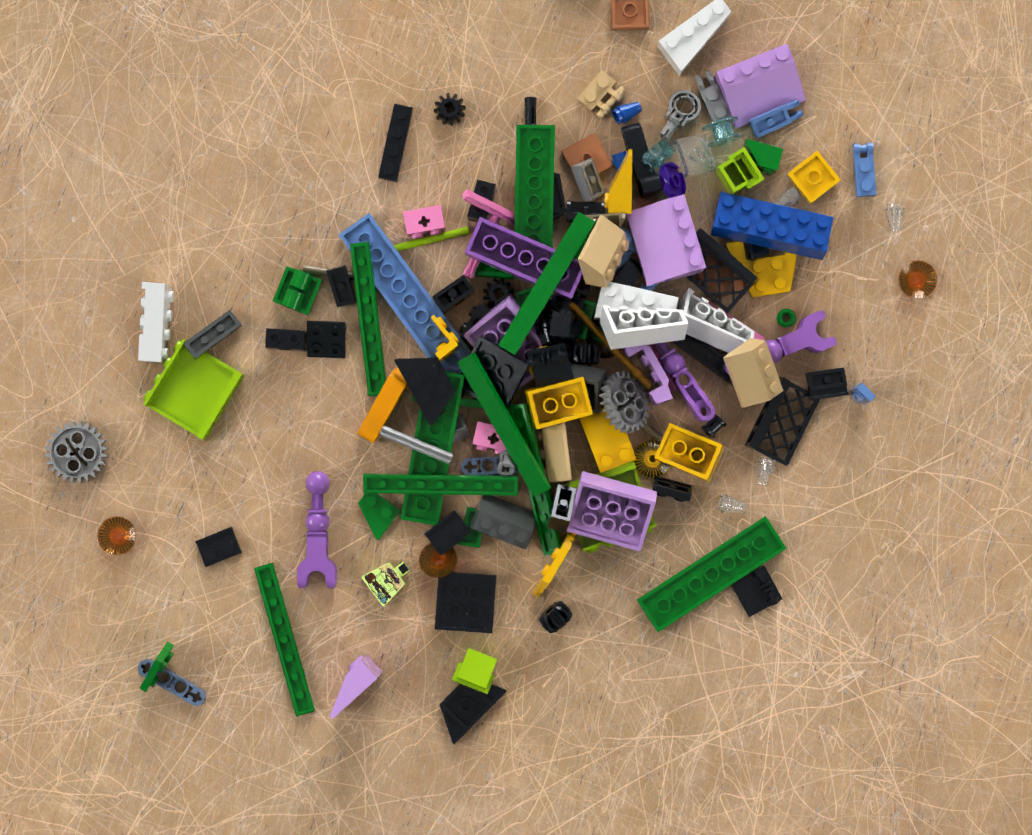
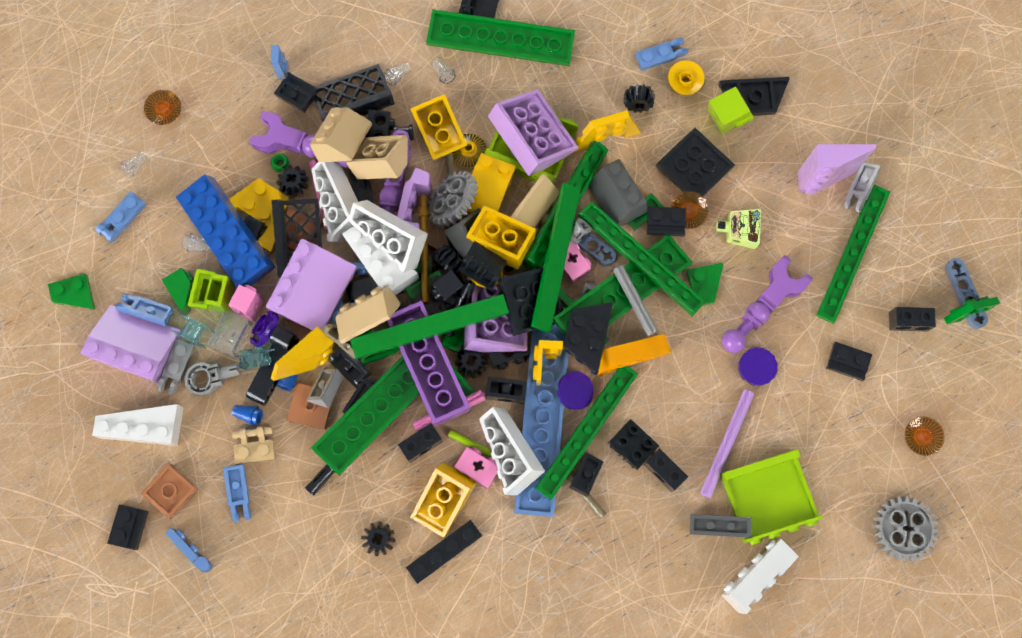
camera: 135 degrees left, 10 degrees down
green plate [273,266,323,316] -> none
bright pink axle [462,190,515,225] -> none
black brick [547,484,577,533] -> none
black plate [652,476,692,502] -> none
yellow plate [787,150,841,204] -> none
none -> green wing [48,274,96,310]
none -> medium blue hinge [223,464,251,523]
none -> bright pink brick [228,285,264,322]
none -> black gear [276,165,309,197]
none -> tan slope [346,135,408,179]
none -> black brick [365,110,395,138]
none -> yellow slope [411,462,477,538]
none -> white wedge [480,407,545,495]
none -> dark purple tile [557,371,594,410]
none -> medium blue hinge [635,38,688,71]
none -> yellow dish [668,60,705,95]
none -> lavender axle [700,389,754,498]
none -> dark purple tile [738,347,778,386]
none -> light grey hinge [844,162,881,212]
none -> black brick [889,307,936,332]

